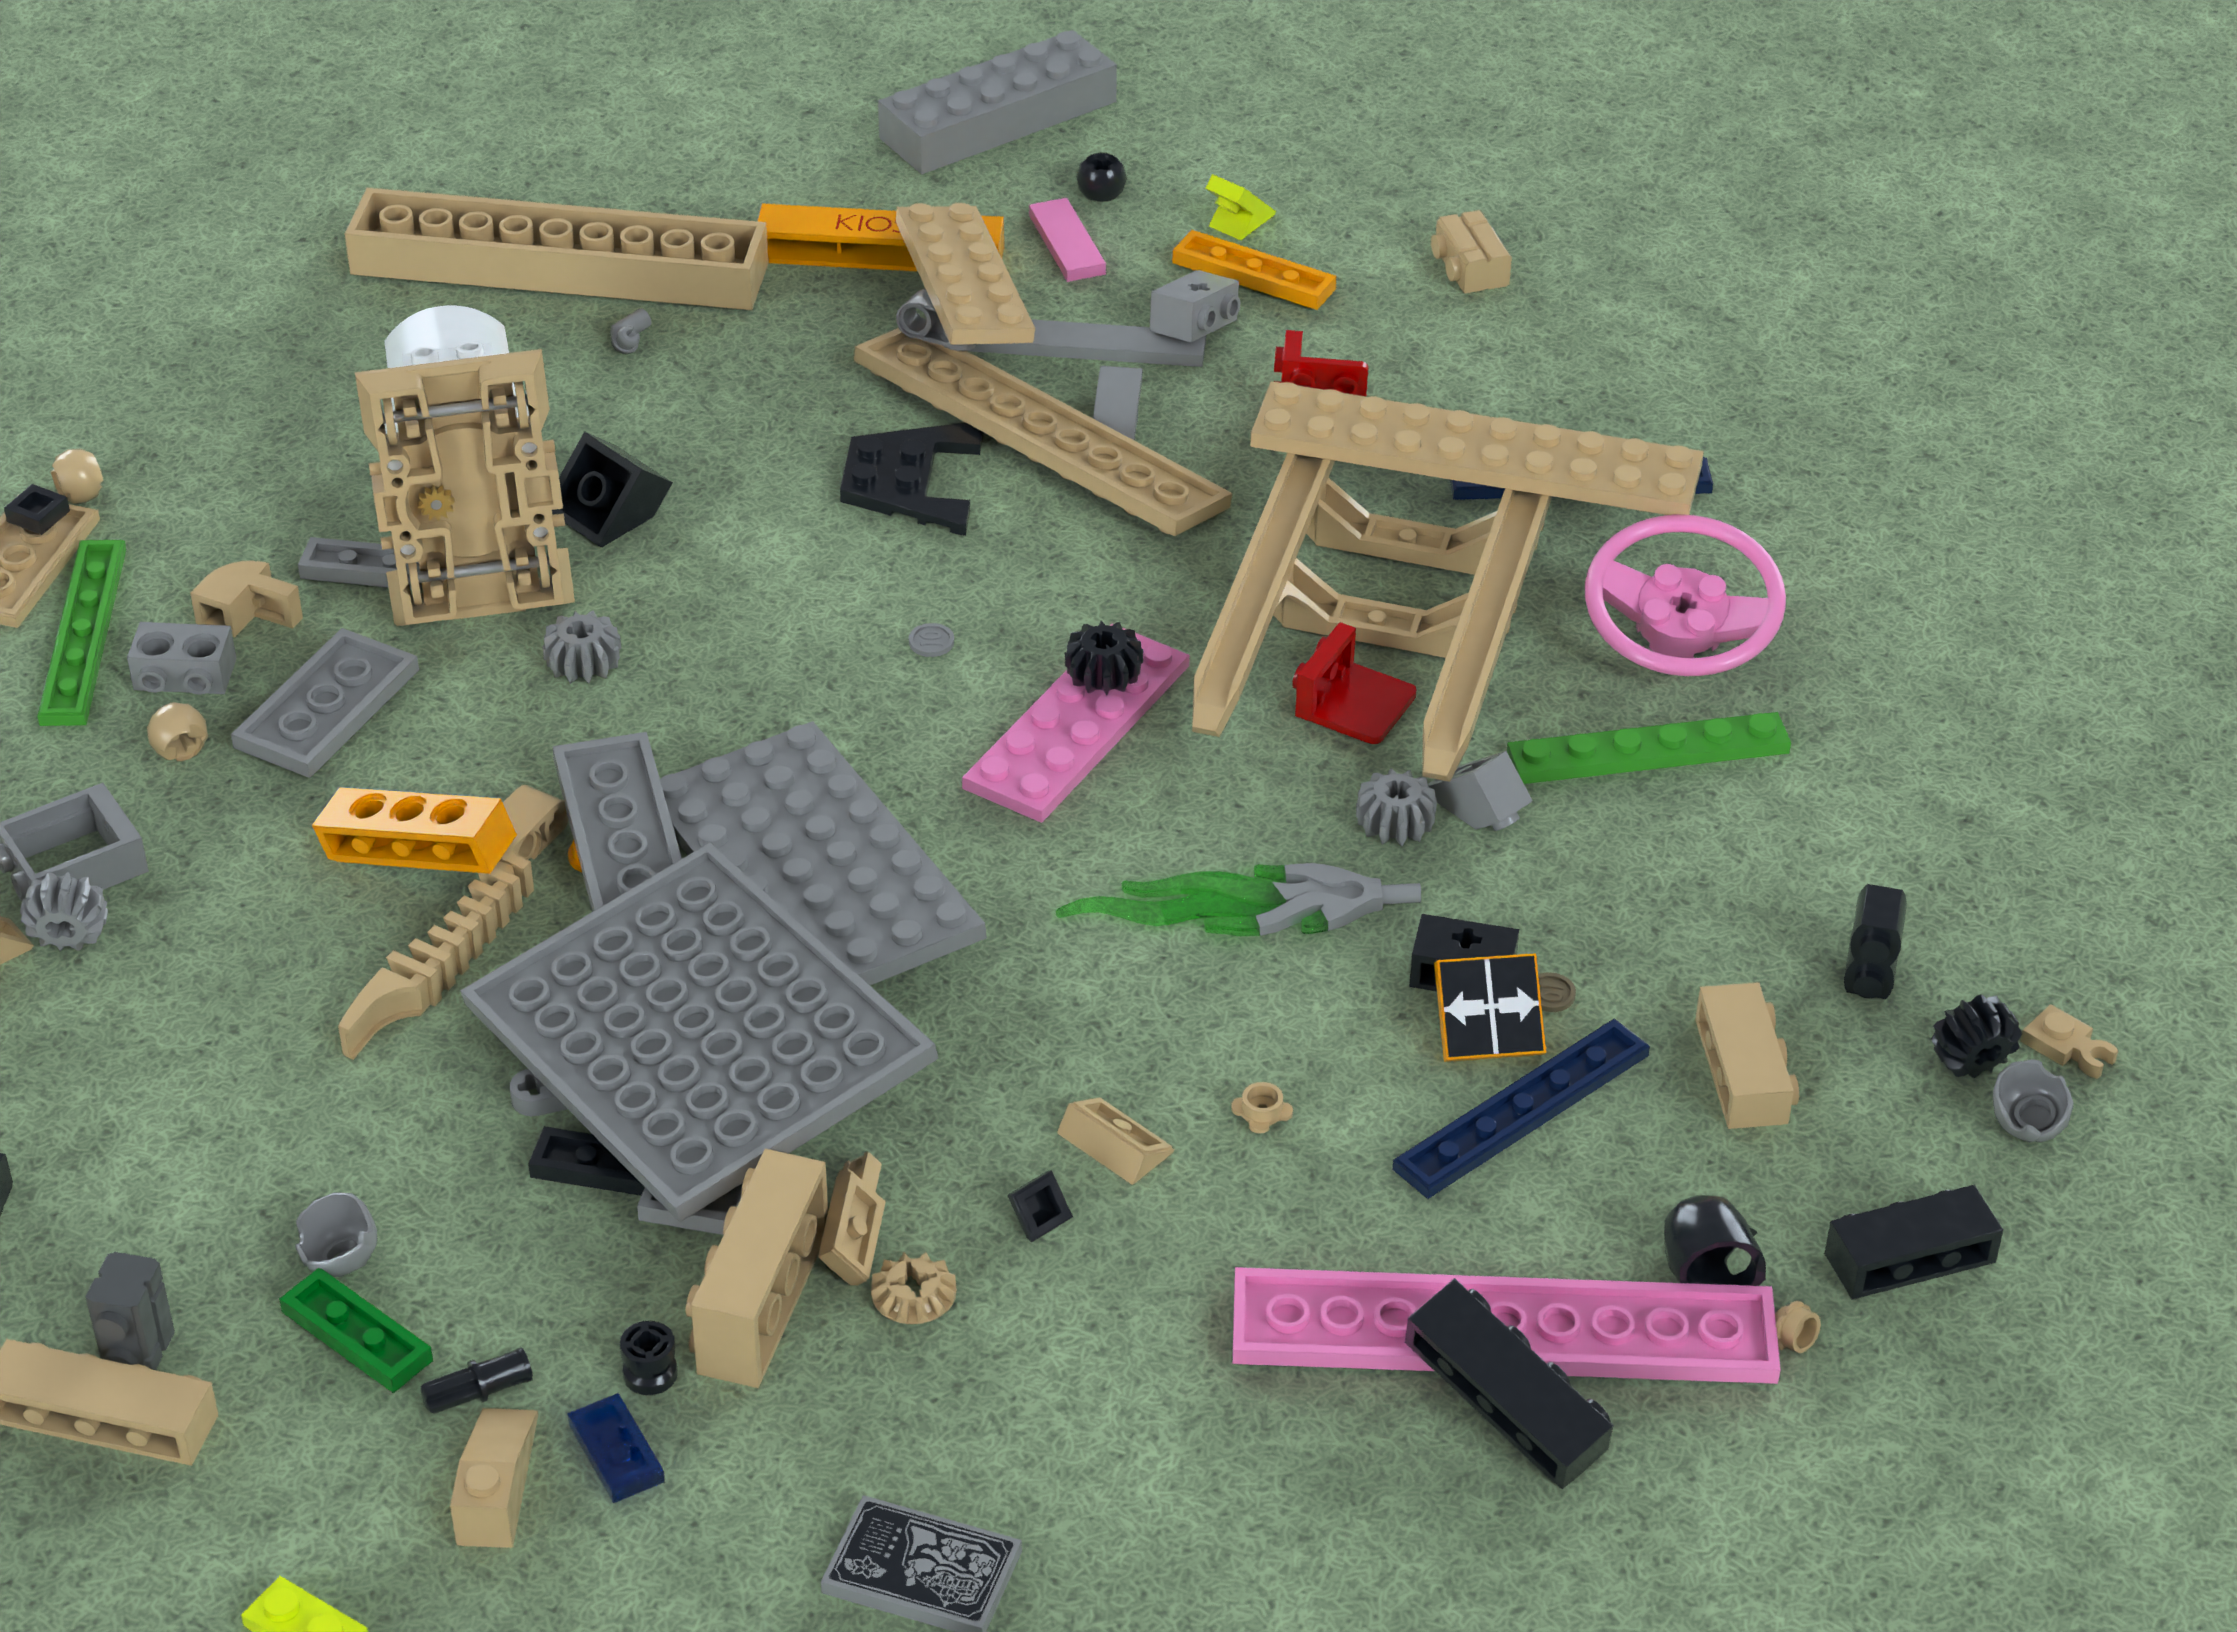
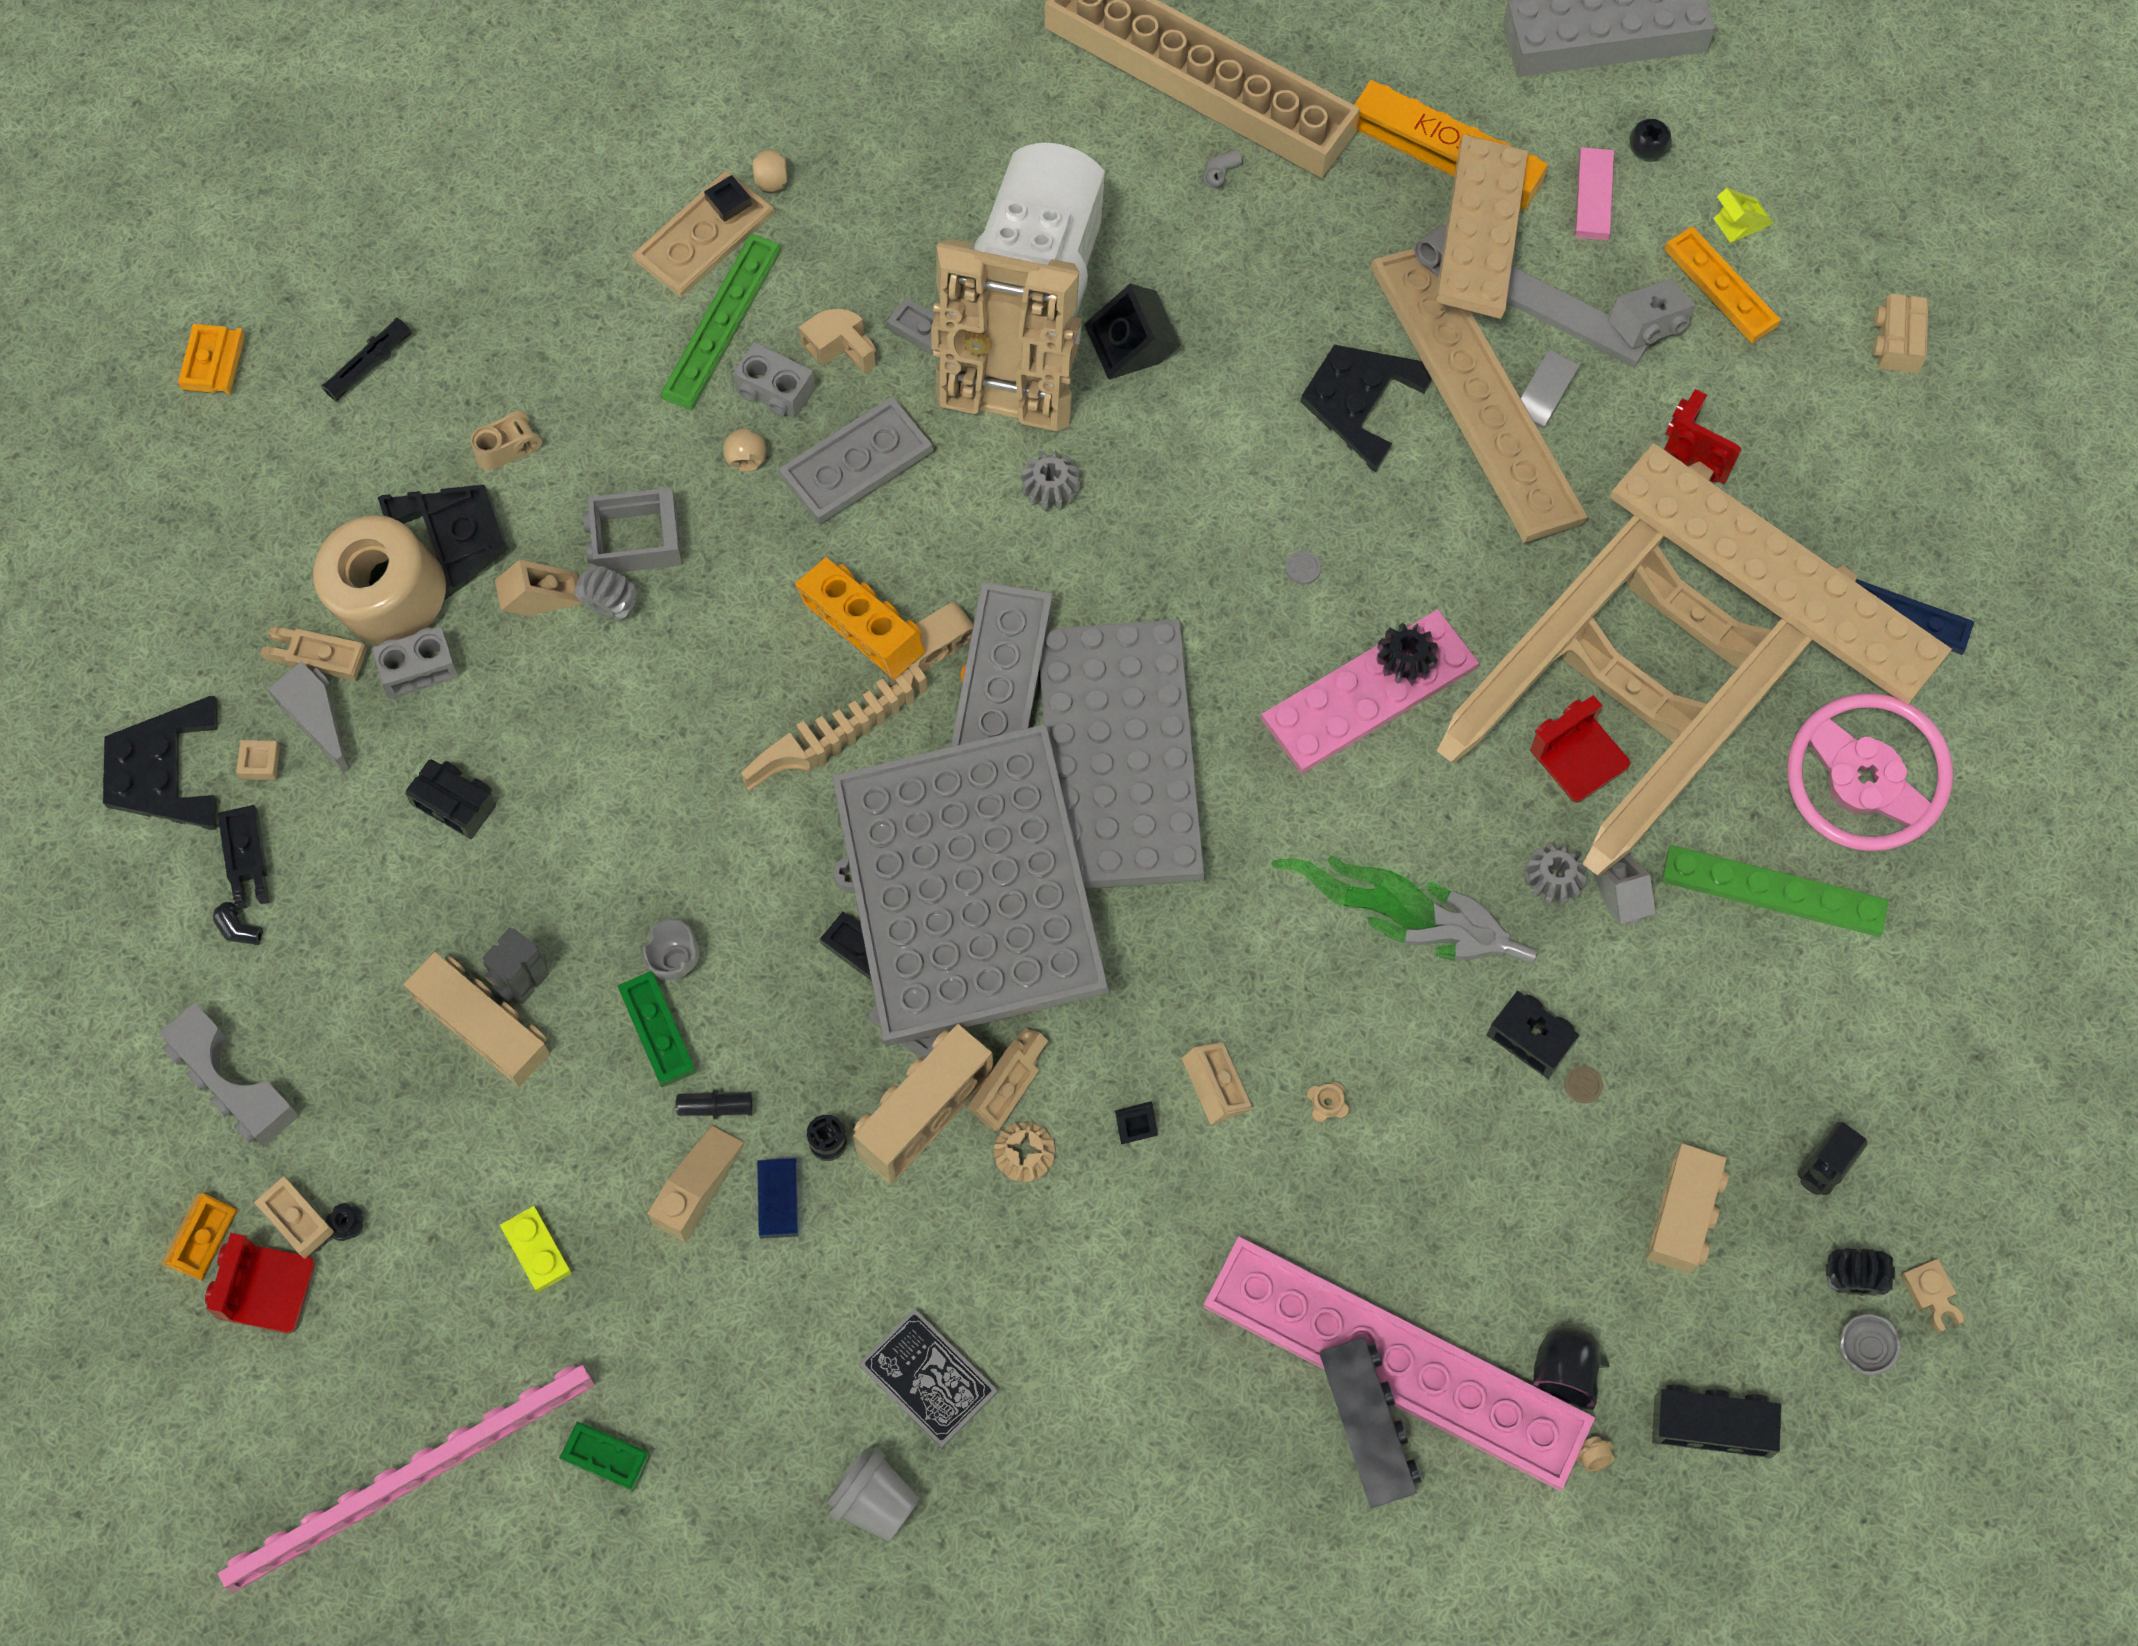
camera: 25 degrees right, 25 degrees up
dark blue tile [1392,1018,1650,1199] -> none
black tile [1434,953,1546,1062] -> none

